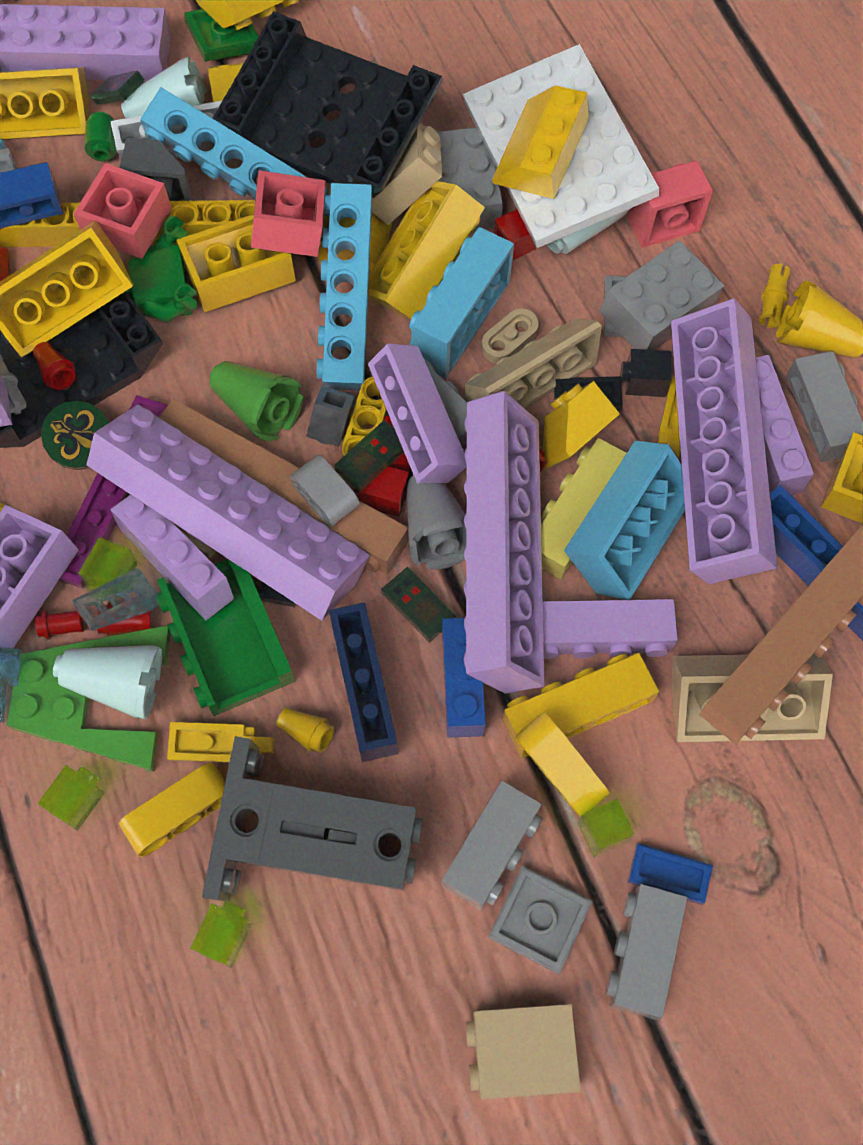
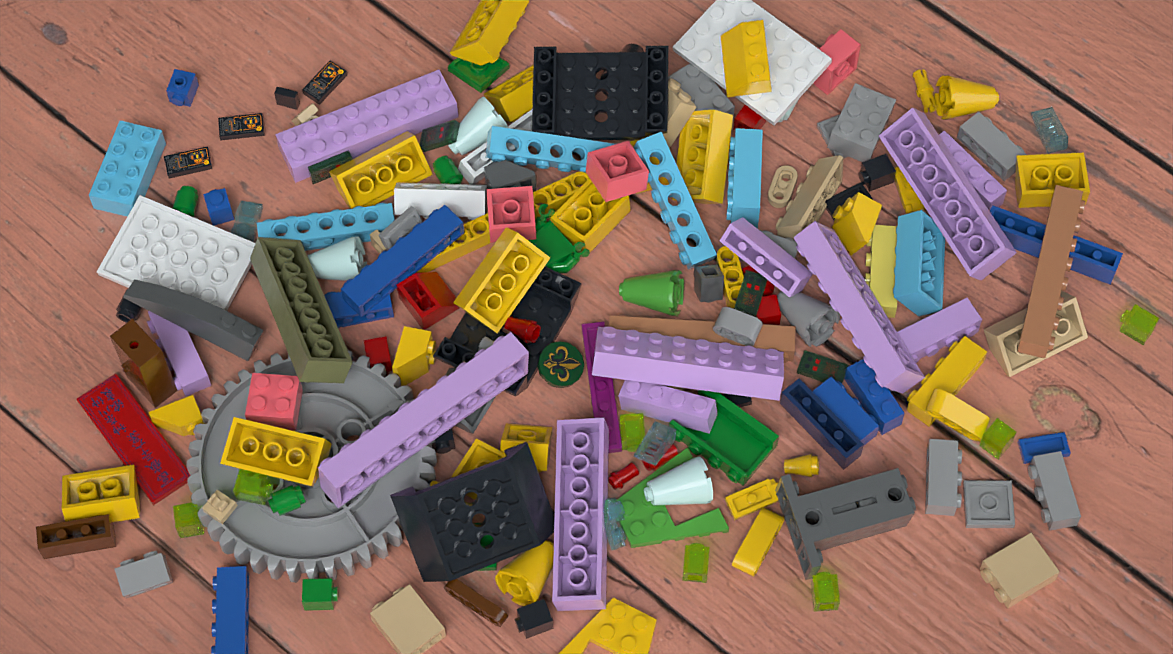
camera: 25 degrees left, 5 degrees down
none -> white brick [394,183,487,220]
none -> blue brick [812,377,879,445]

